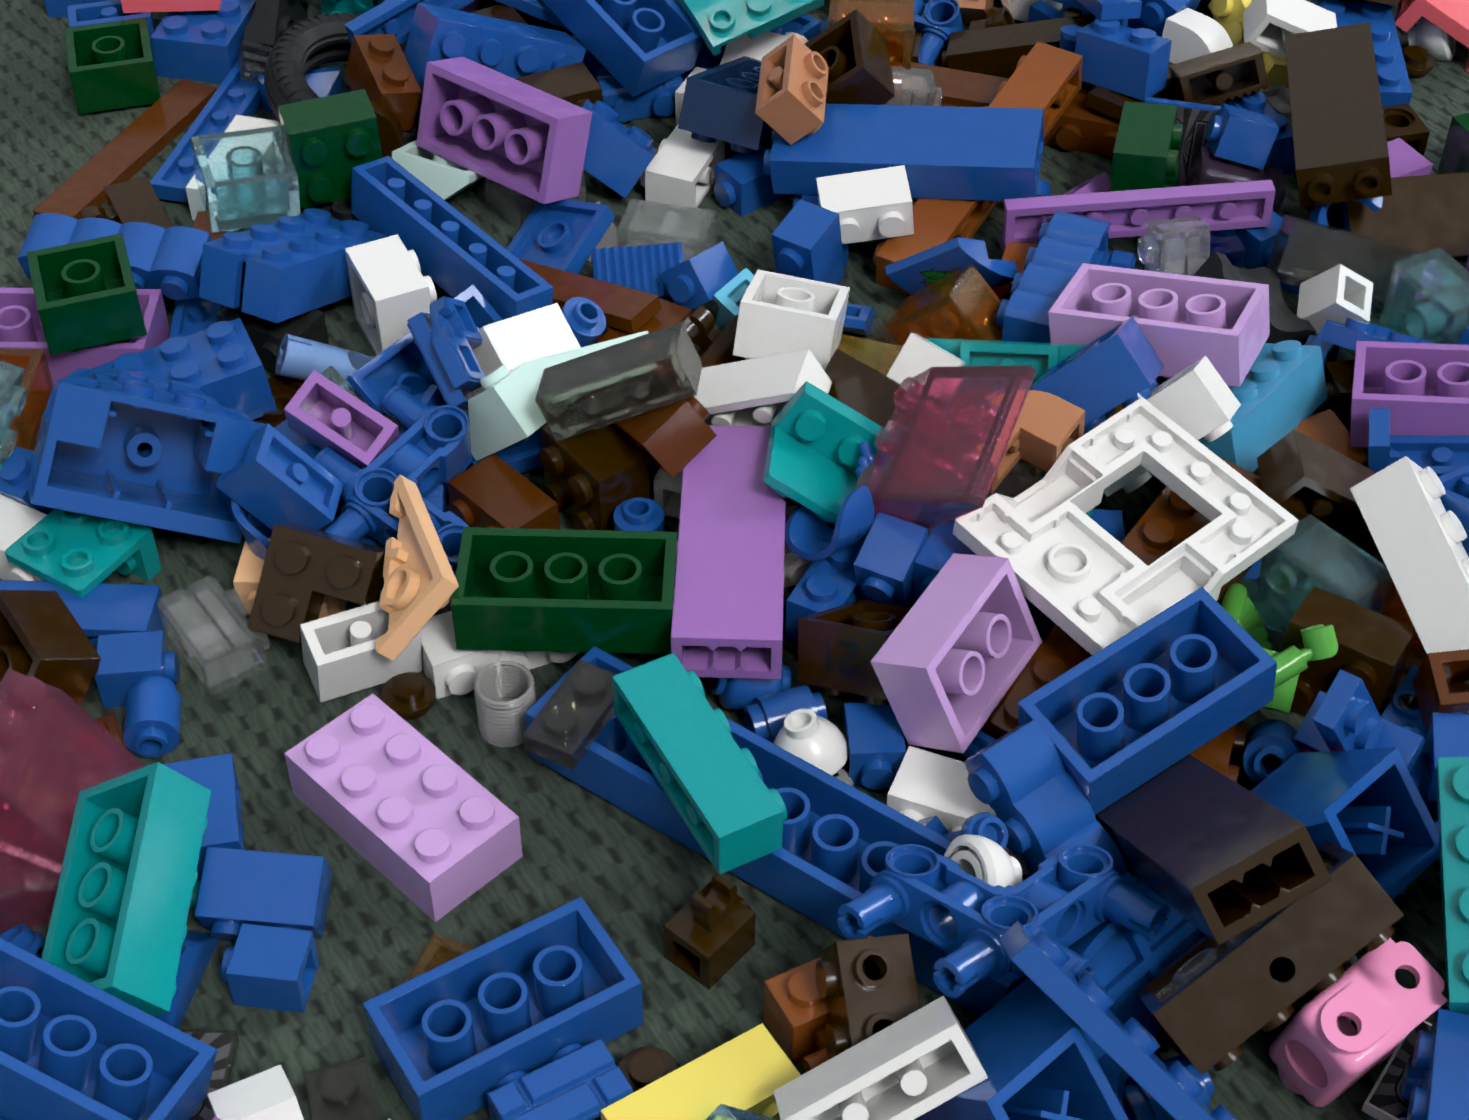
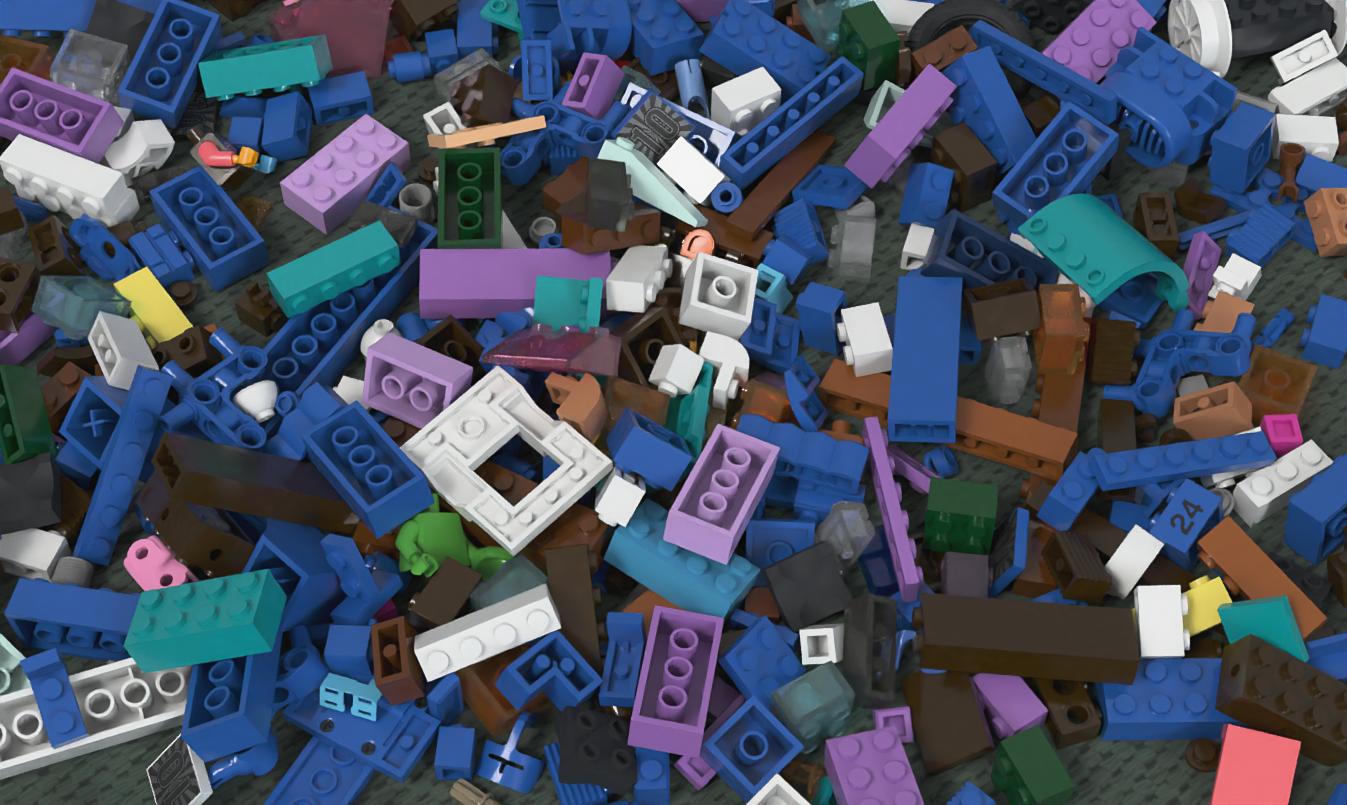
camera: 85 degrees right, 10 degrees up
blue tile [430,296,485,391] -> none
nougat brick [755,35,829,145] -> none
blue brick [1205,103,1279,170] -> none
none -> torso [187,124,277,191]
none -> blue slope [358,162,407,225]
none -> white brick [699,331,749,410]

